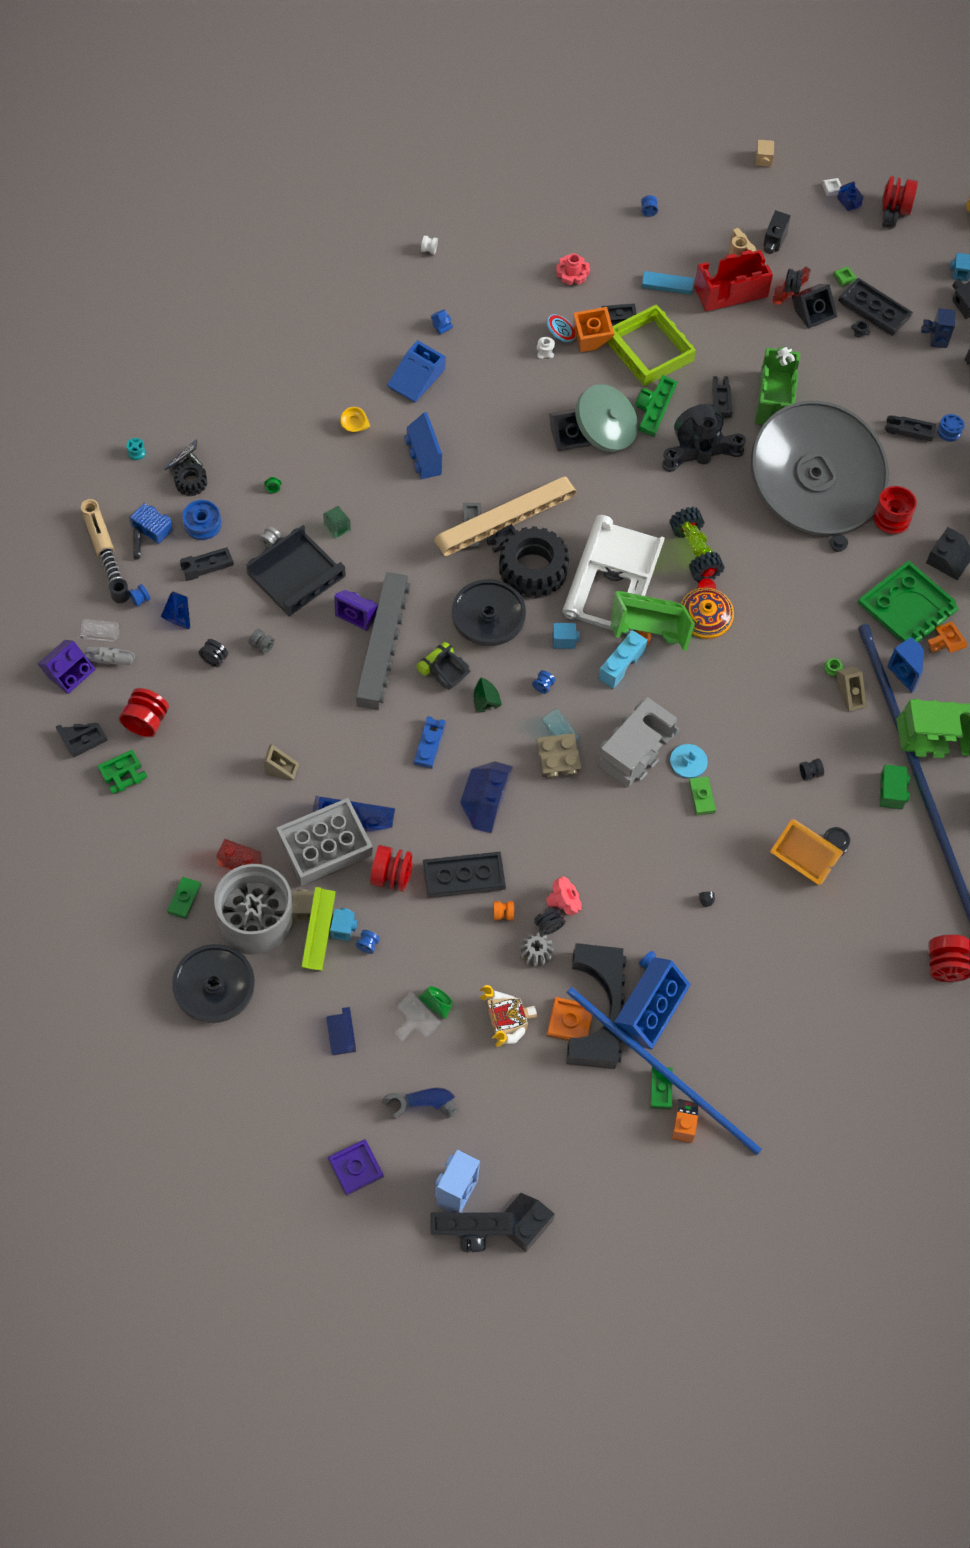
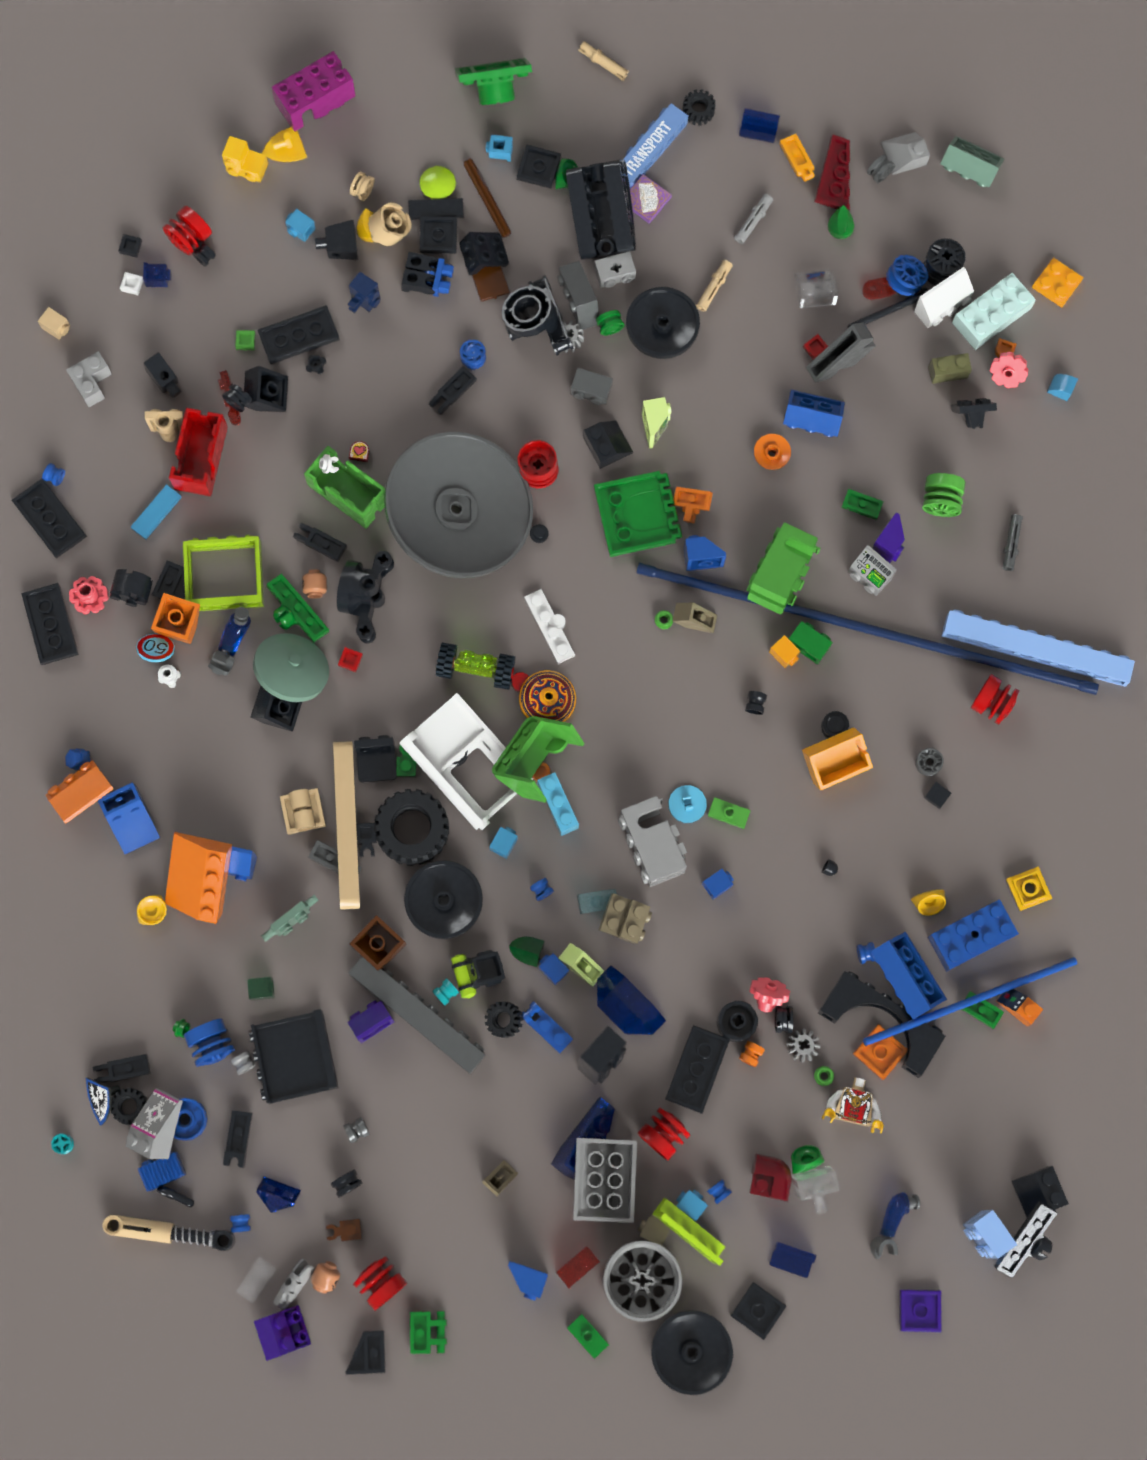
camera: 60 degrees left, 15 degrees up
none -> black tile [12,478,87,559]
none -> black plate [21,583,79,665]
none -> orange slope [45,760,113,824]
none -> light grey brick [66,351,112,407]
none -> black hinge [93,1054,151,1083]
none -> black brick [110,569,153,607]
none -> black plate [118,234,142,258]
none -> light grey slope [126,1088,182,1159]
none -> orange slope [165,832,232,924]
none -> blue wheel [183,1018,235,1067]
none -> piece [208,607,251,676]
none -> sand green plate [261,894,319,942]
none -> tan plate [280,788,326,835]
none -> nougat head [302,569,327,599]
none -> nougat head [311,1261,340,1294]
none -> reddish brown plate [326,1219,362,1242]
none -> red plate [338,647,363,672]
none -> tile [349,441,369,462]
none -> reddish brown slope [350,915,407,971]
none -> black bracket [354,735,397,783]
none -> green plate [396,745,416,777]
none -> teal wheel [432,978,459,1006]
none -> black tyre [485,1001,523,1038]
none -> blue slope [508,1261,548,1301]
none -> white hinge [524,589,575,664]
none -> blue brick [539,953,569,985]
none -> yellowish green slope [558,943,605,987]
none -> black brick [578,1026,627,1085]
none -> blue brick [702,869,734,900]
none -> black brick [717,1001,758,1042]
none -> black tile [730,1282,786,1340]
none -> dark red brick [749,1154,792,1202]
none -> light orange brick [769,635,800,668]
none -> bright green plate [814,1066,834,1086]
none -> yellow piece [911,889,946,916]
none -> dark grey wheel [915,748,944,776]
none -> black tile [924,782,951,809]
none -> blue brick [928,899,1019,972]
none -> yellow piece [1006,866,1052,911]

